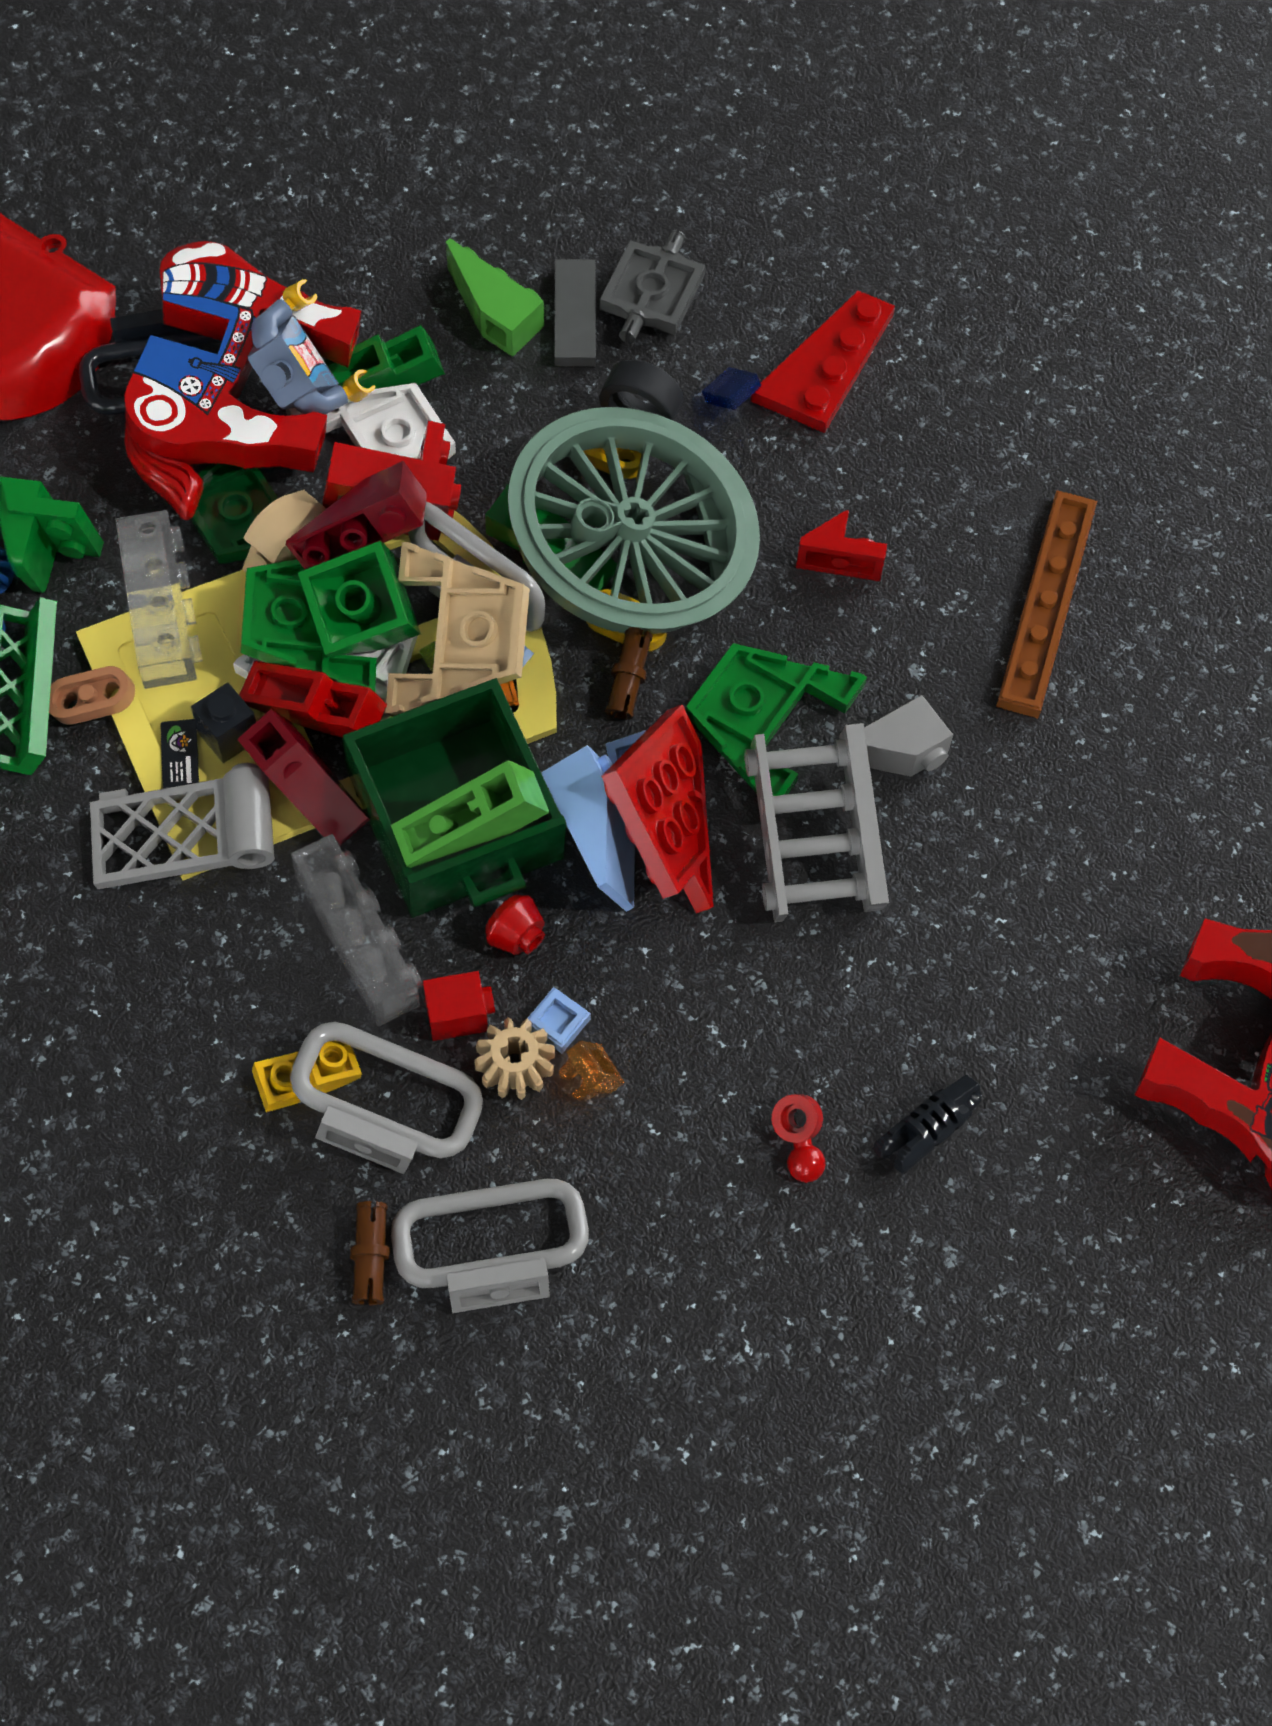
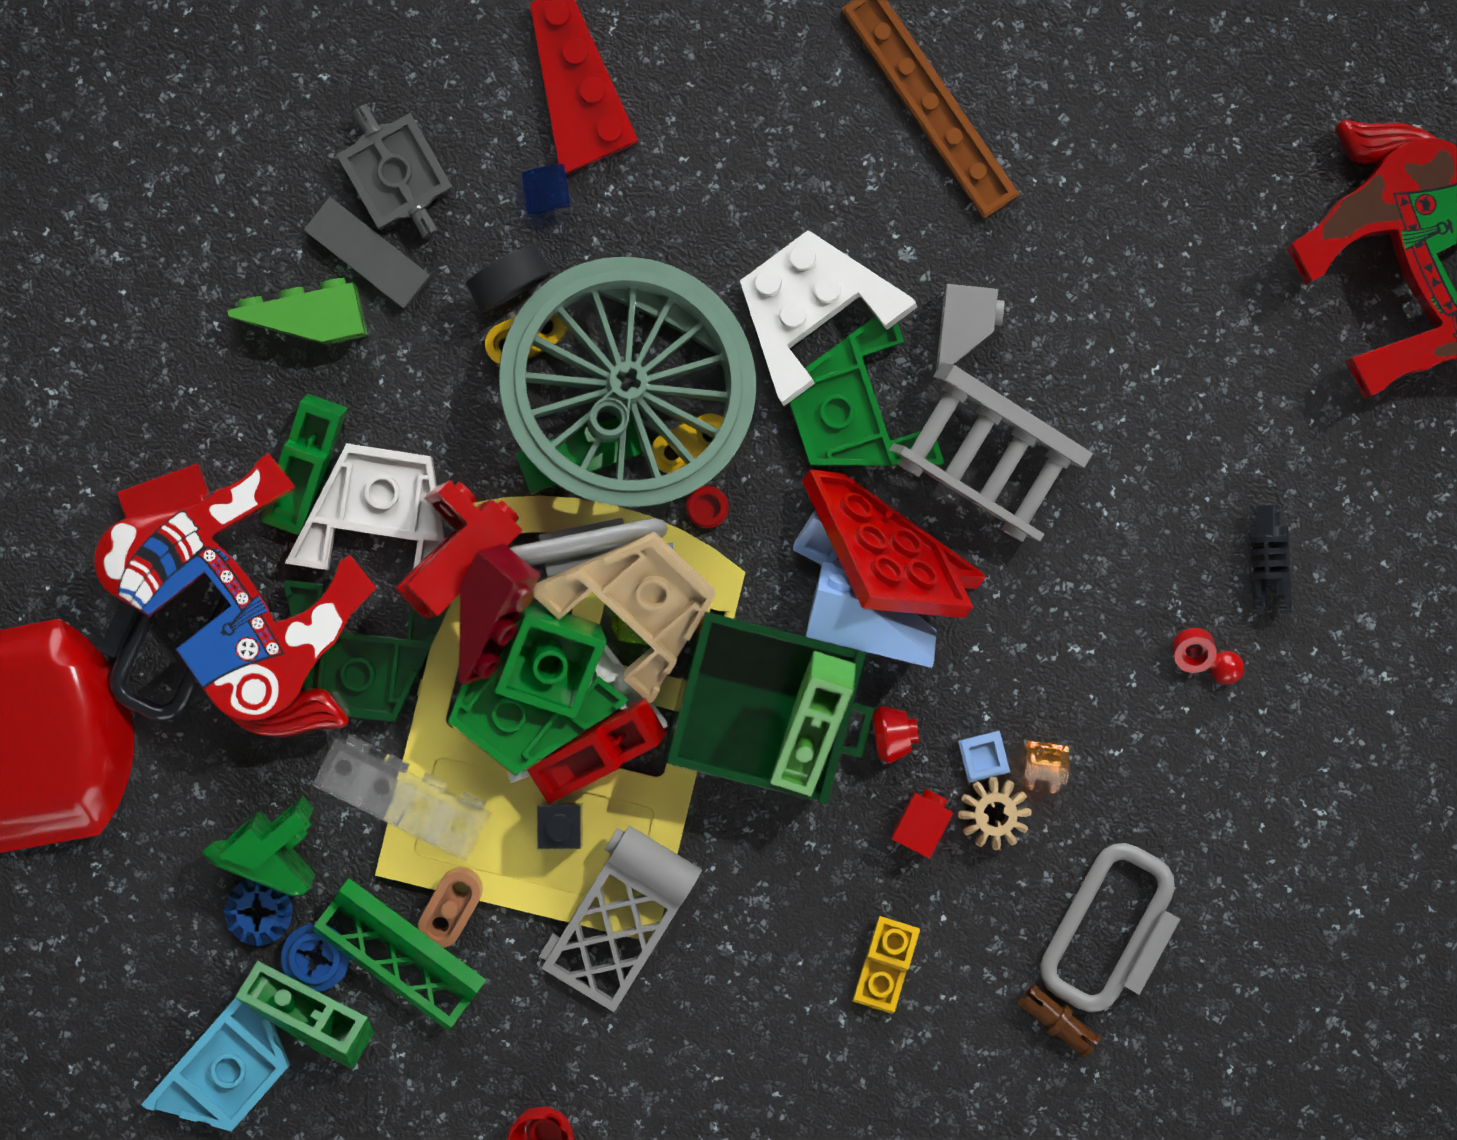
camera: 45 degrees left, 25 degrees up
black sticker [160,719,199,789] -> none
dark red slope [237,709,370,850] -> none
tan brick [242,490,326,572] -> none
sand blue torso [248,279,375,414] -> none
light grey bar [290,1022,483,1174] -> none
clear brick [291,834,423,1027] -> none
reddish brown pin [605,627,653,720] -> none
red slope [796,510,887,582] -> none
none -> red tile [686,486,729,529]
none -> white wing [740,230,917,406]

